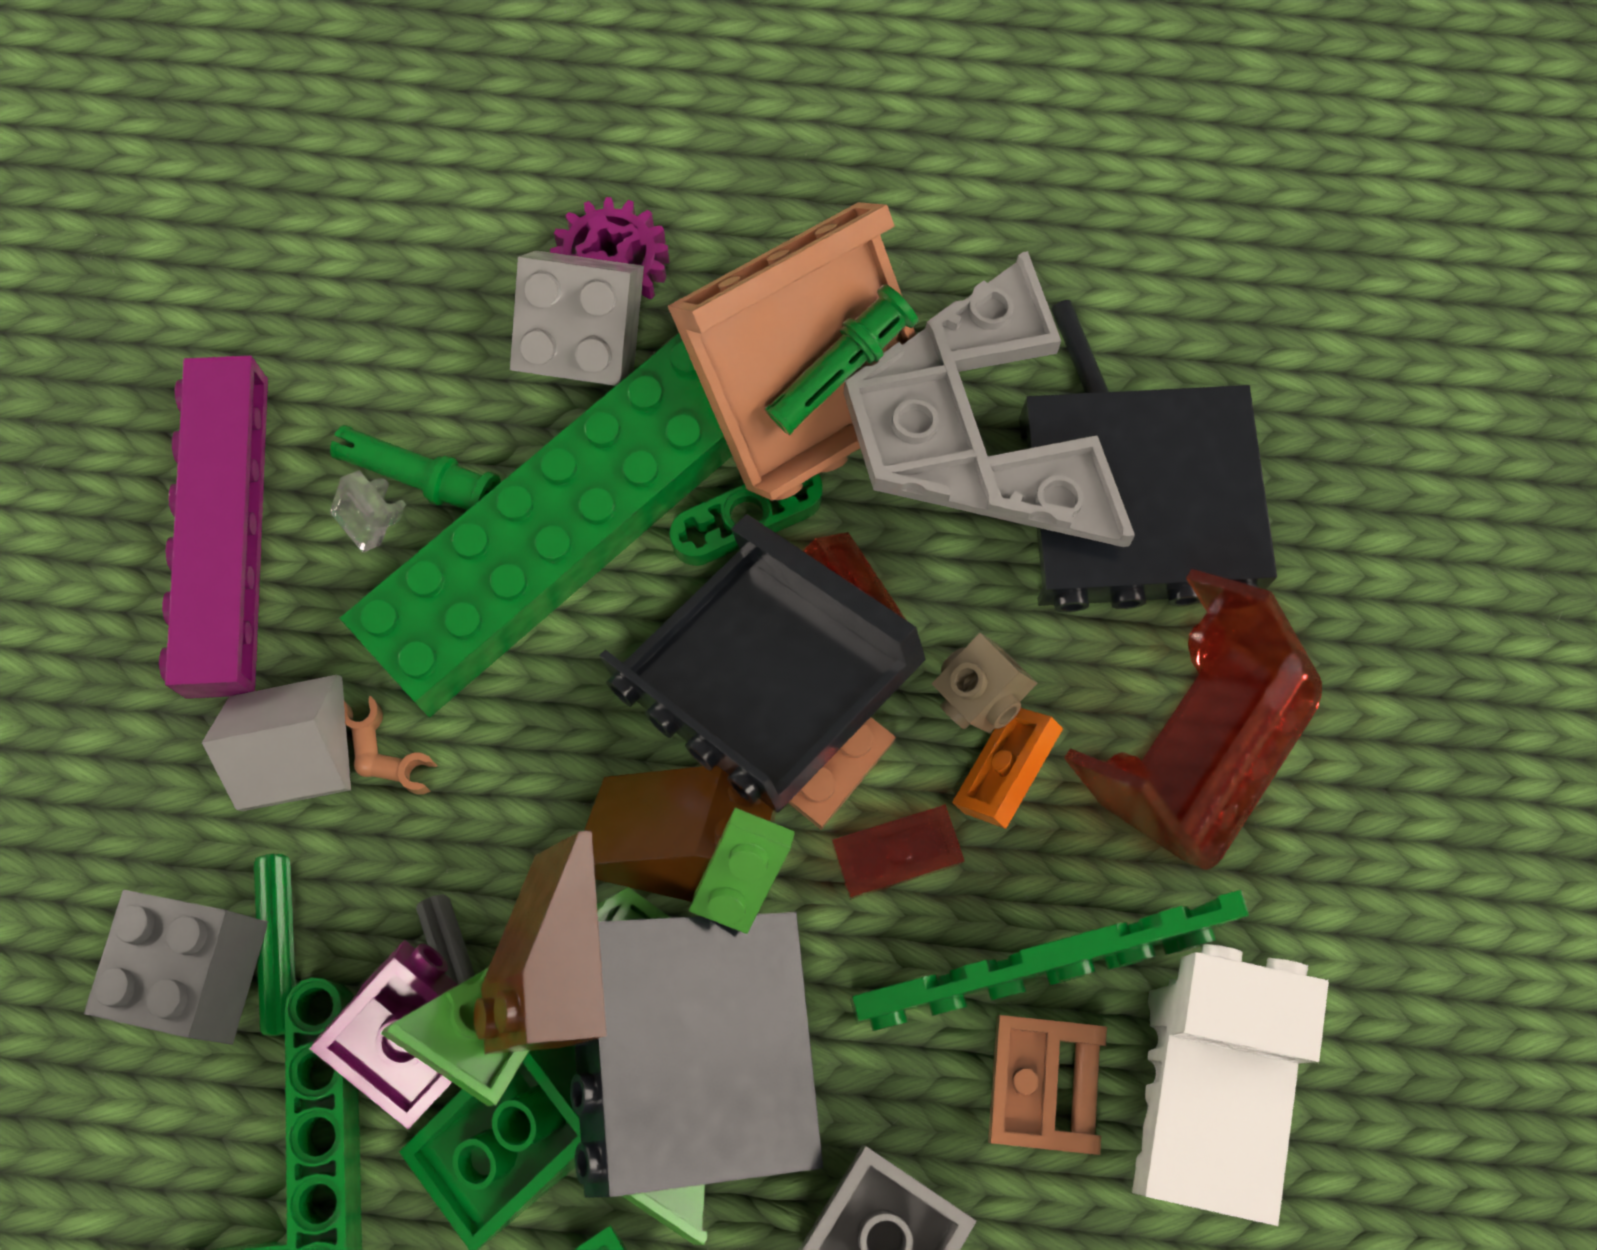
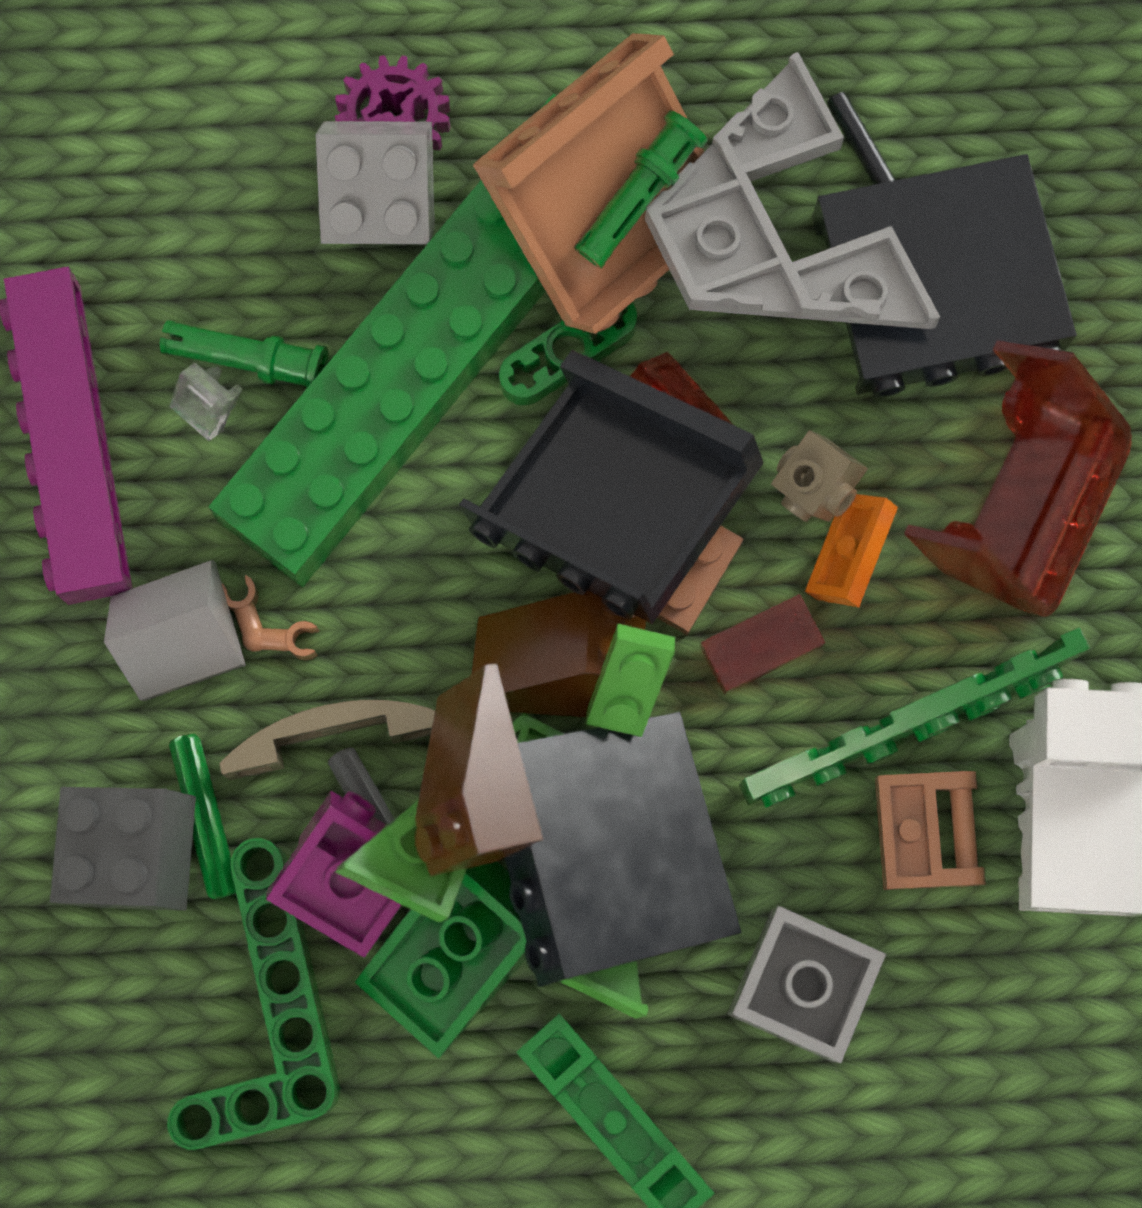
camera: 10 degrees left, 5 degrees up
none -> dark tan slope [219,700,435,780]

